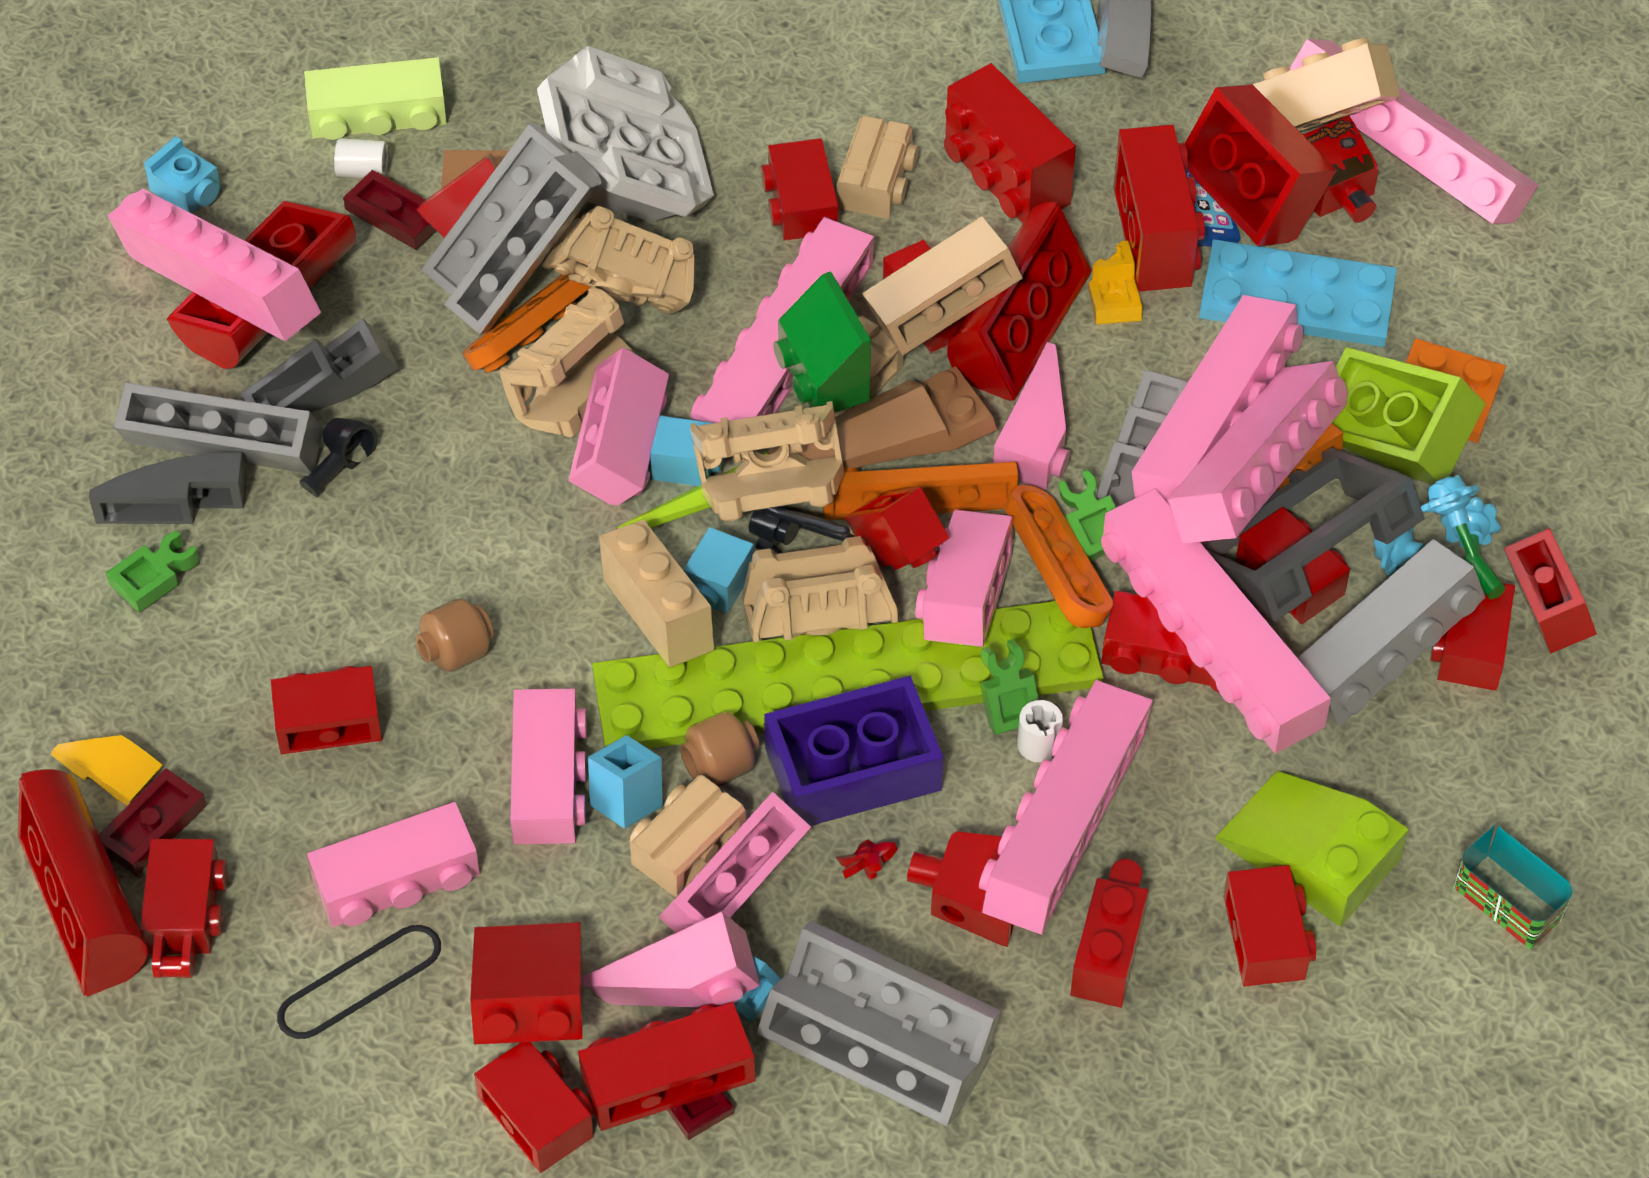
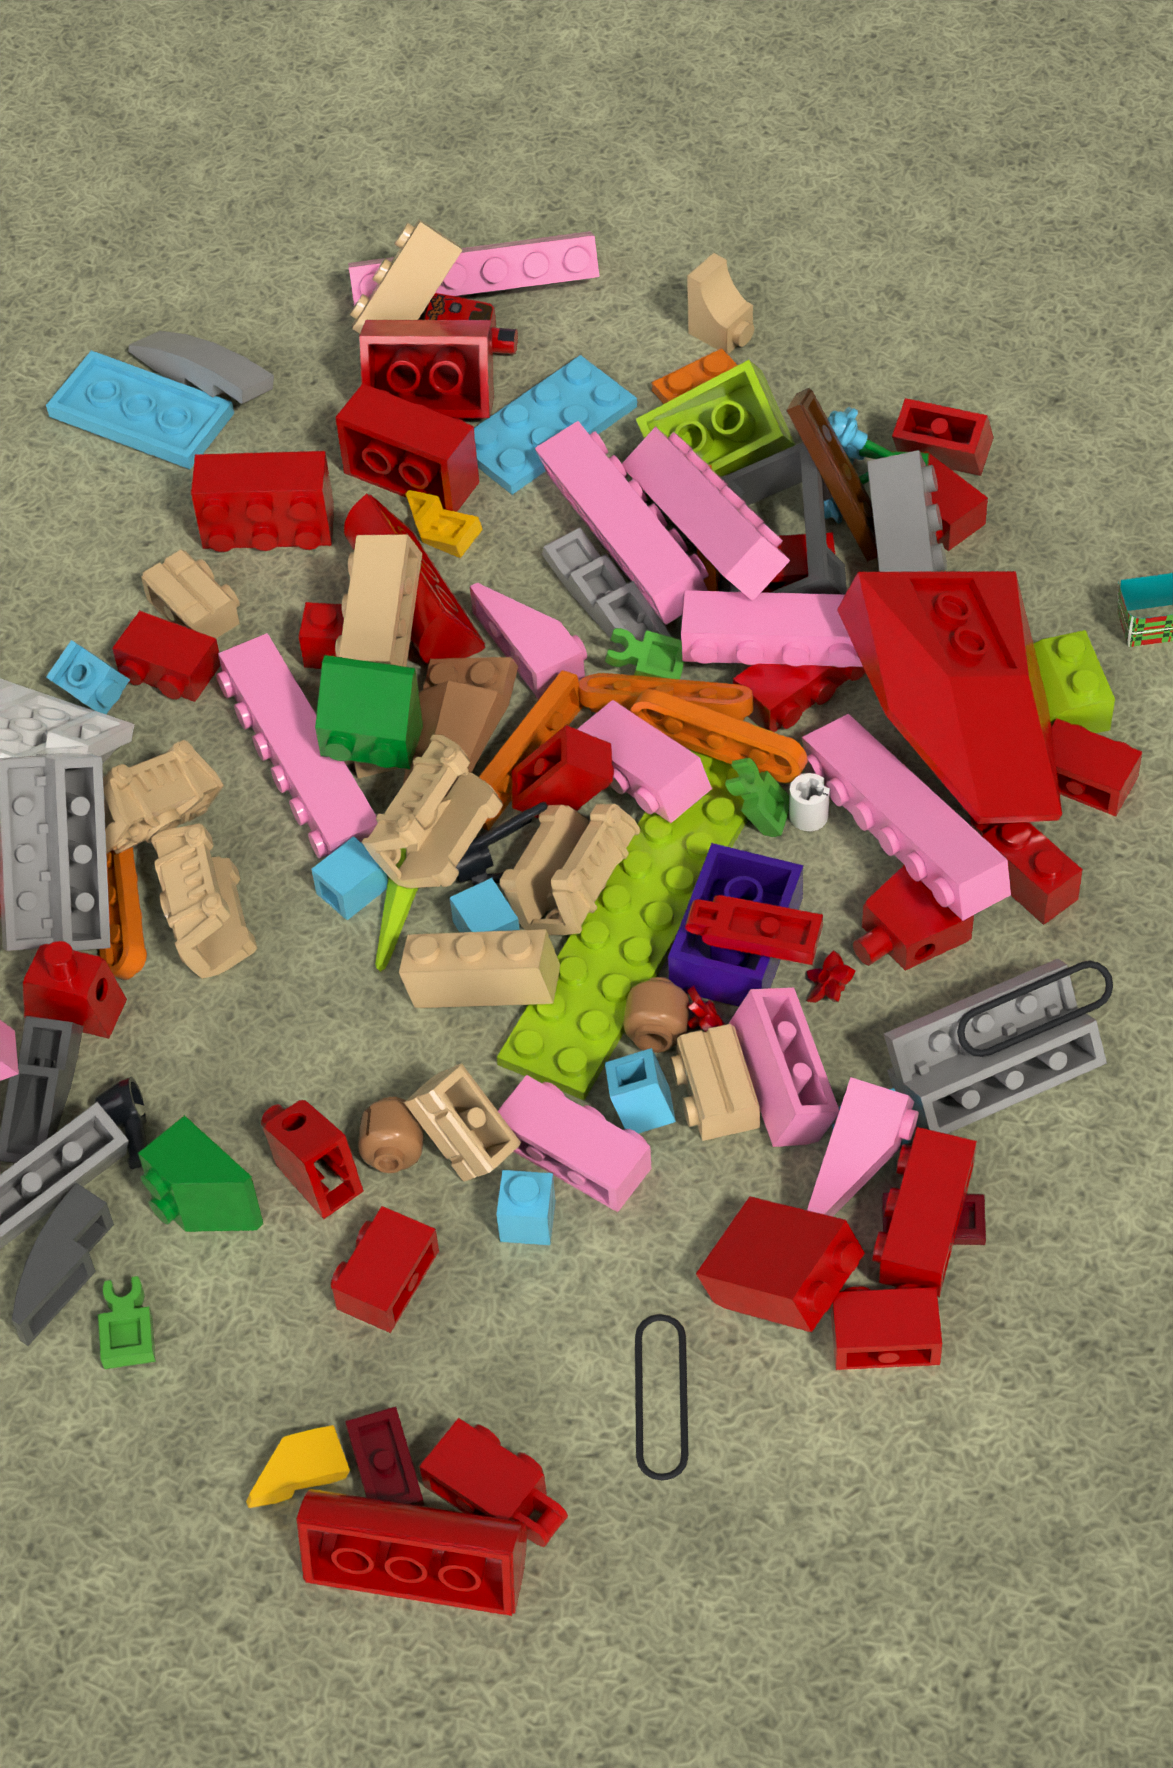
camera: 50 degrees left, 0 degrees up
bright pink brick [307,802,480,927] -> none
bright pink brick [568,347,669,505] -> none
none -> red torso [23,941,127,1039]
none -> medium azure brick [46,640,130,715]
none -> green slope [138,1115,264,1232]
none -> red torso [261,1100,364,1219]
none -> tan brick [404,1063,521,1182]
none -> medium azure brick [496,1170,556,1245]
none -> orange plate [630,690,808,783]
none -> red hinge [685,895,823,965]
none -> tan arch [687,253,754,354]
none -> red plant [687,986,725,1032]
none -> reddish brown tile [786,388,878,562]
none -> red wedge [837,571,1062,824]
none -> black piece [957,960,1113,1057]

